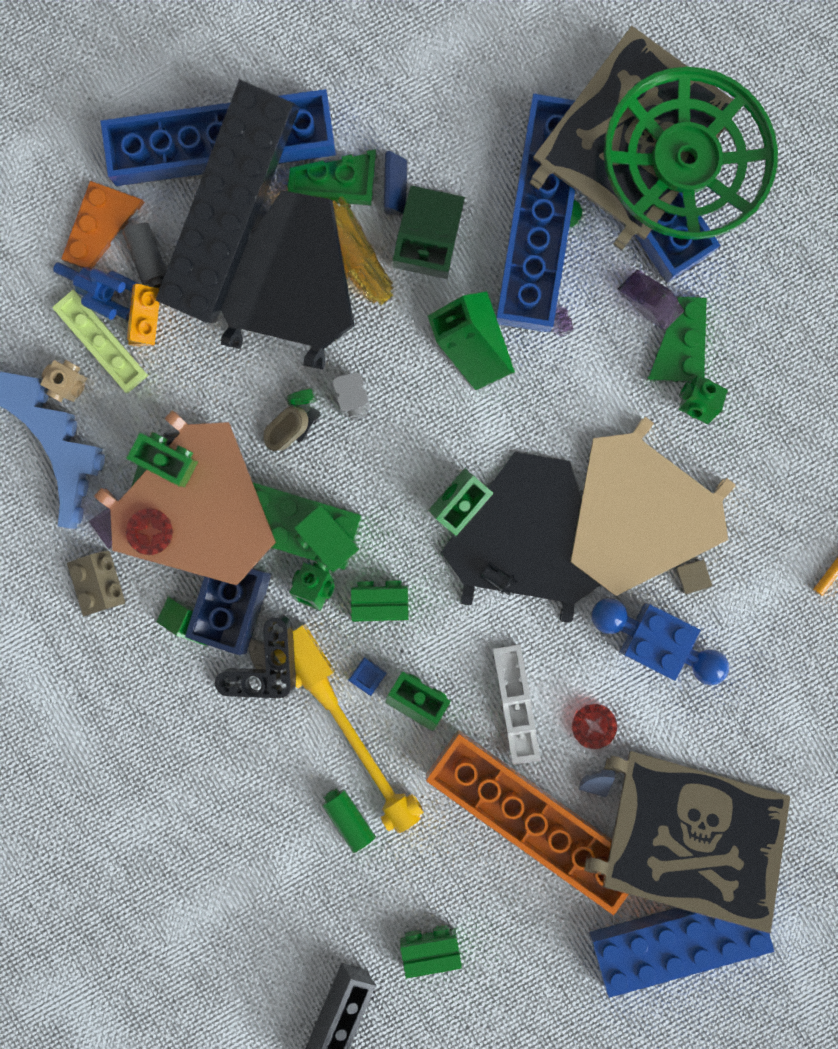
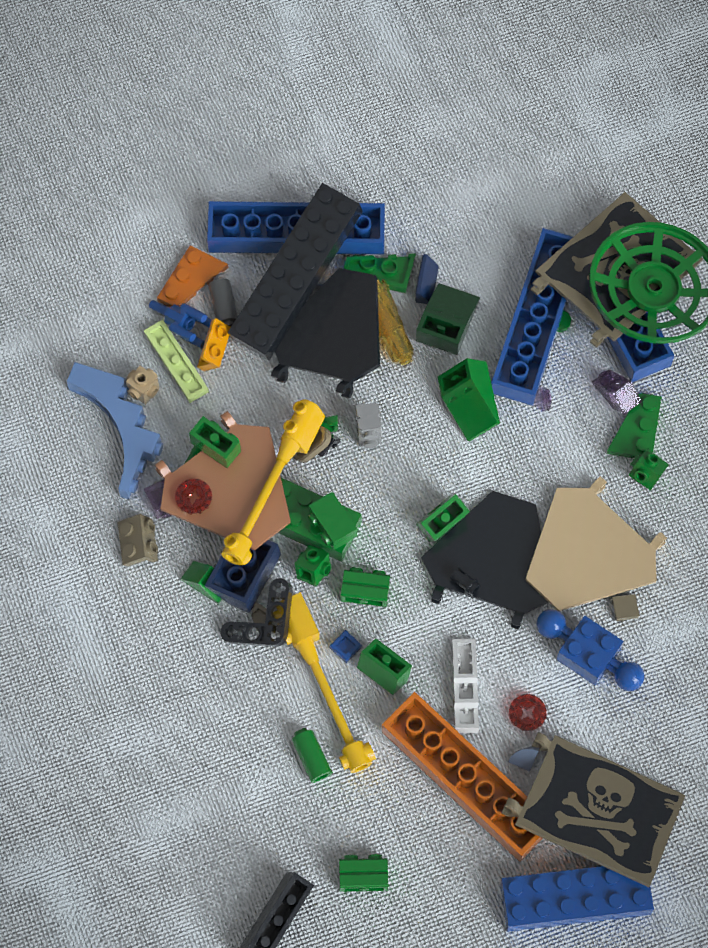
camera: 10 degrees right, 20 degrees down
none -> yellow bar [221,399,326,565]

